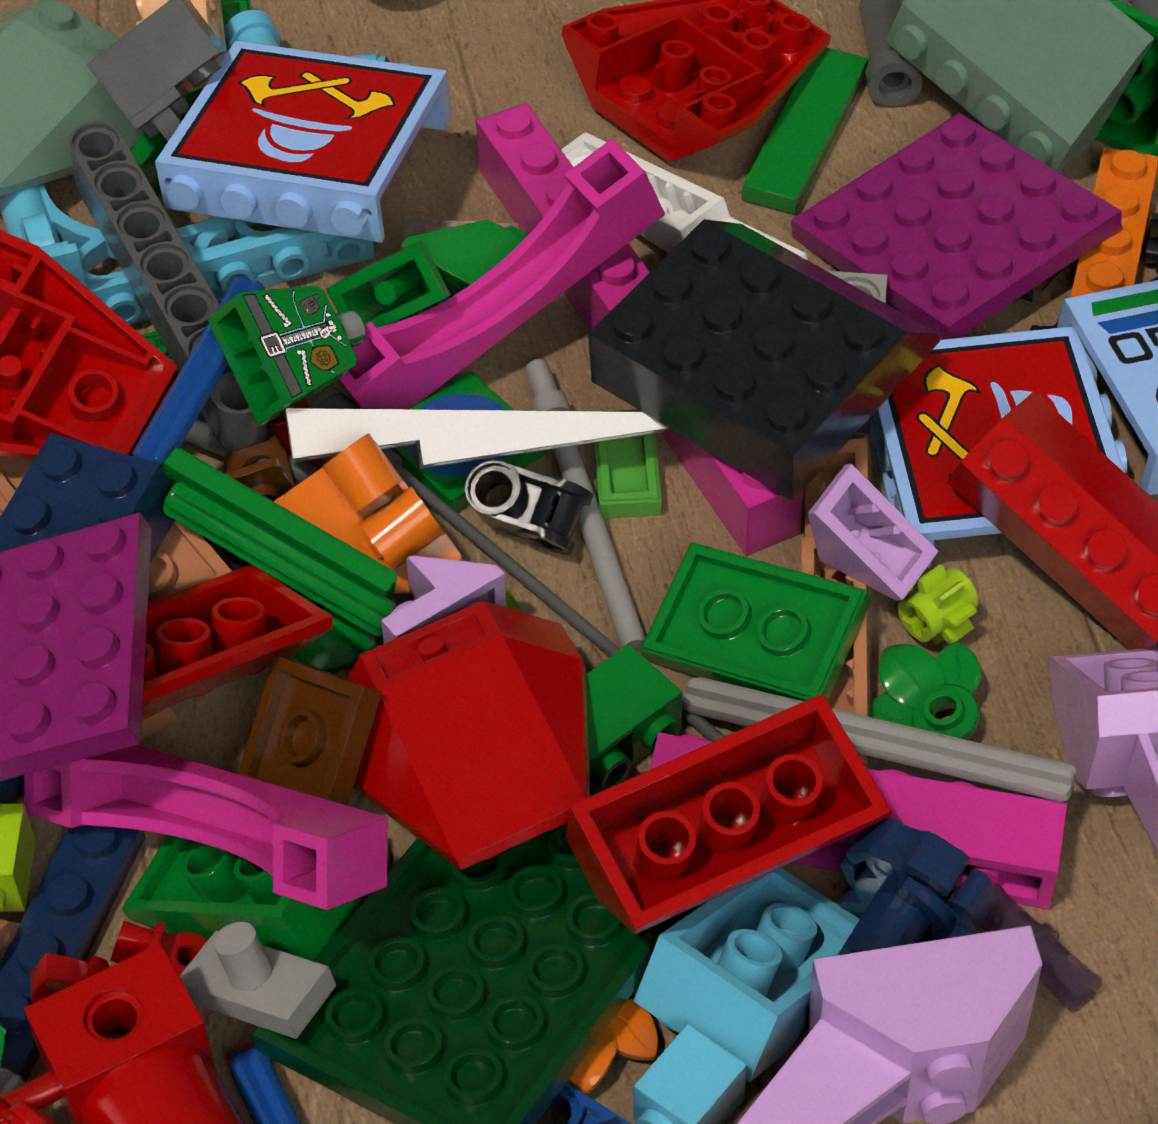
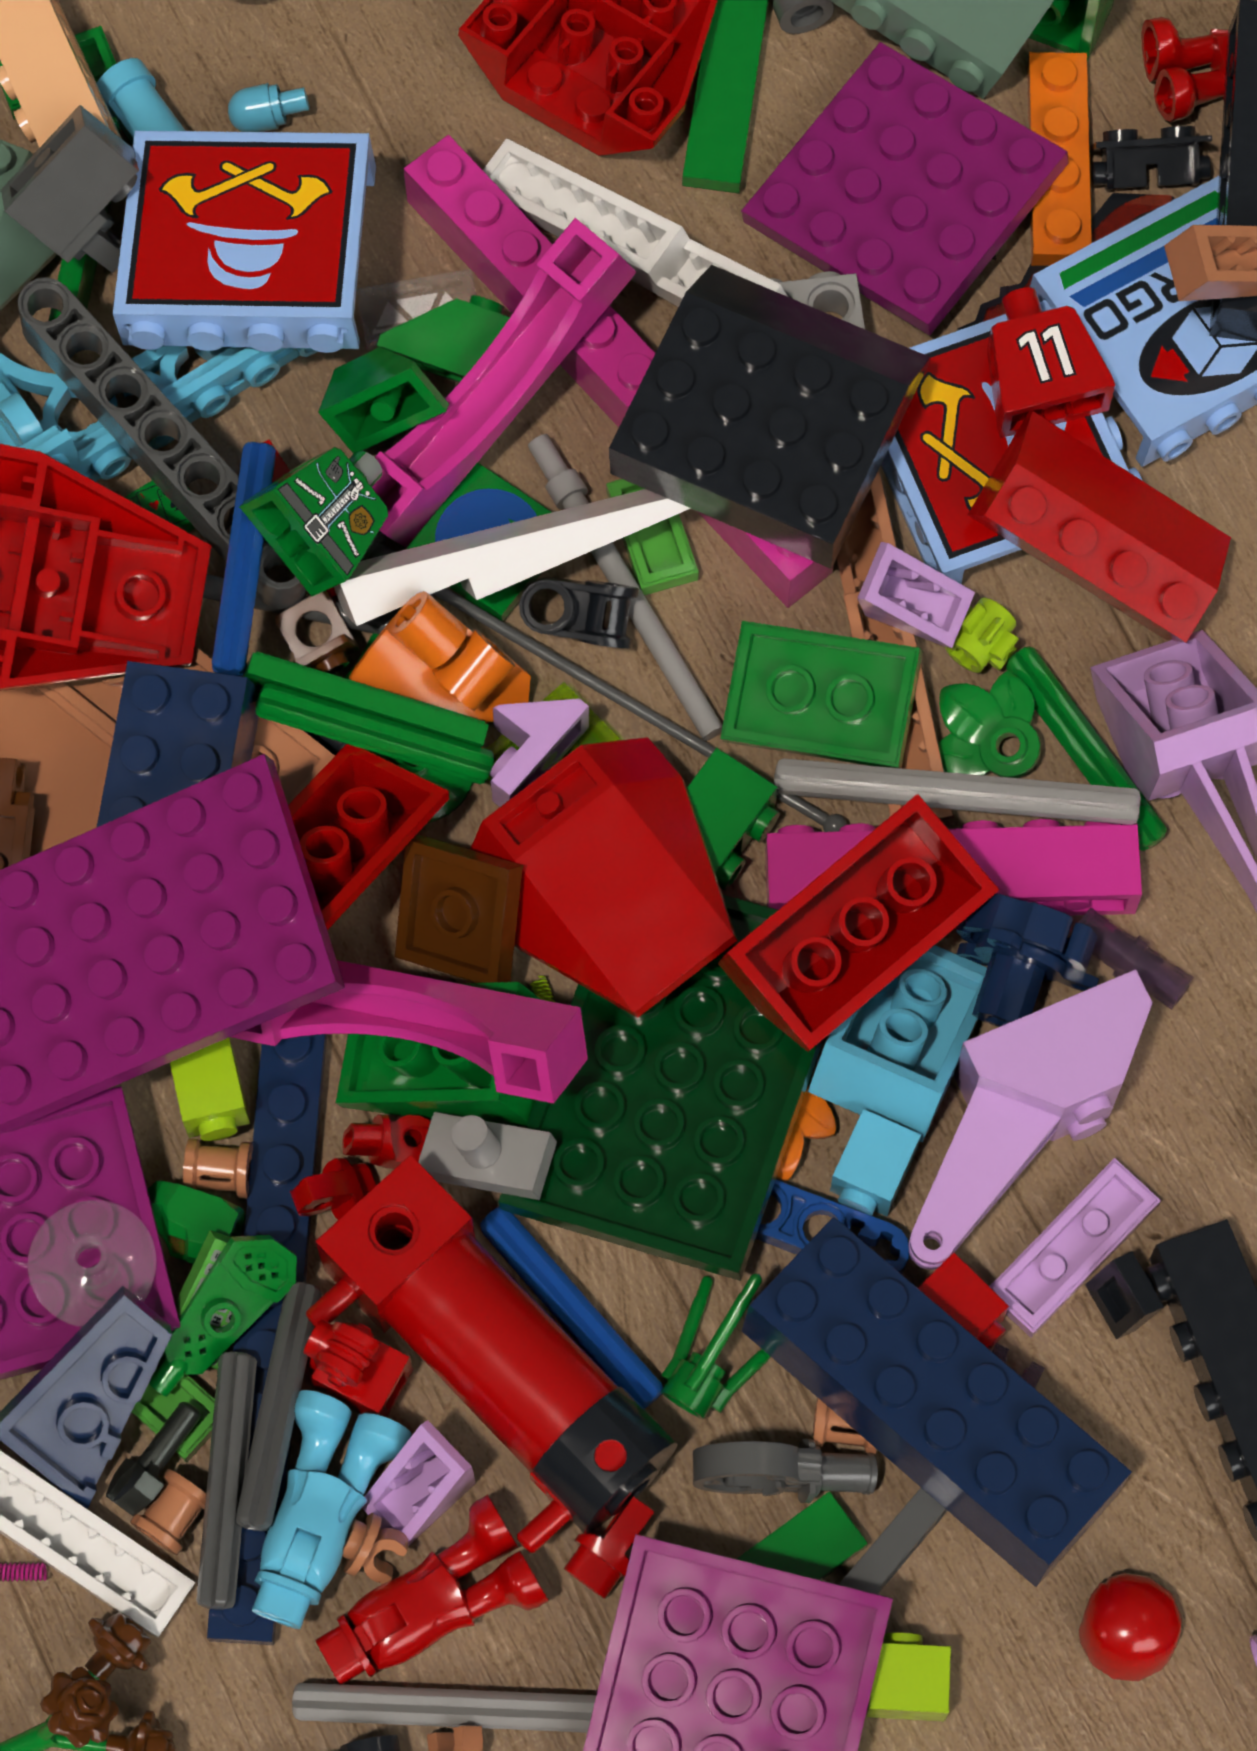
camera: 15 degrees left, 20 degrees up
none -> red torso [987,287,1115,438]
none -> green axle [1006,646,1167,851]

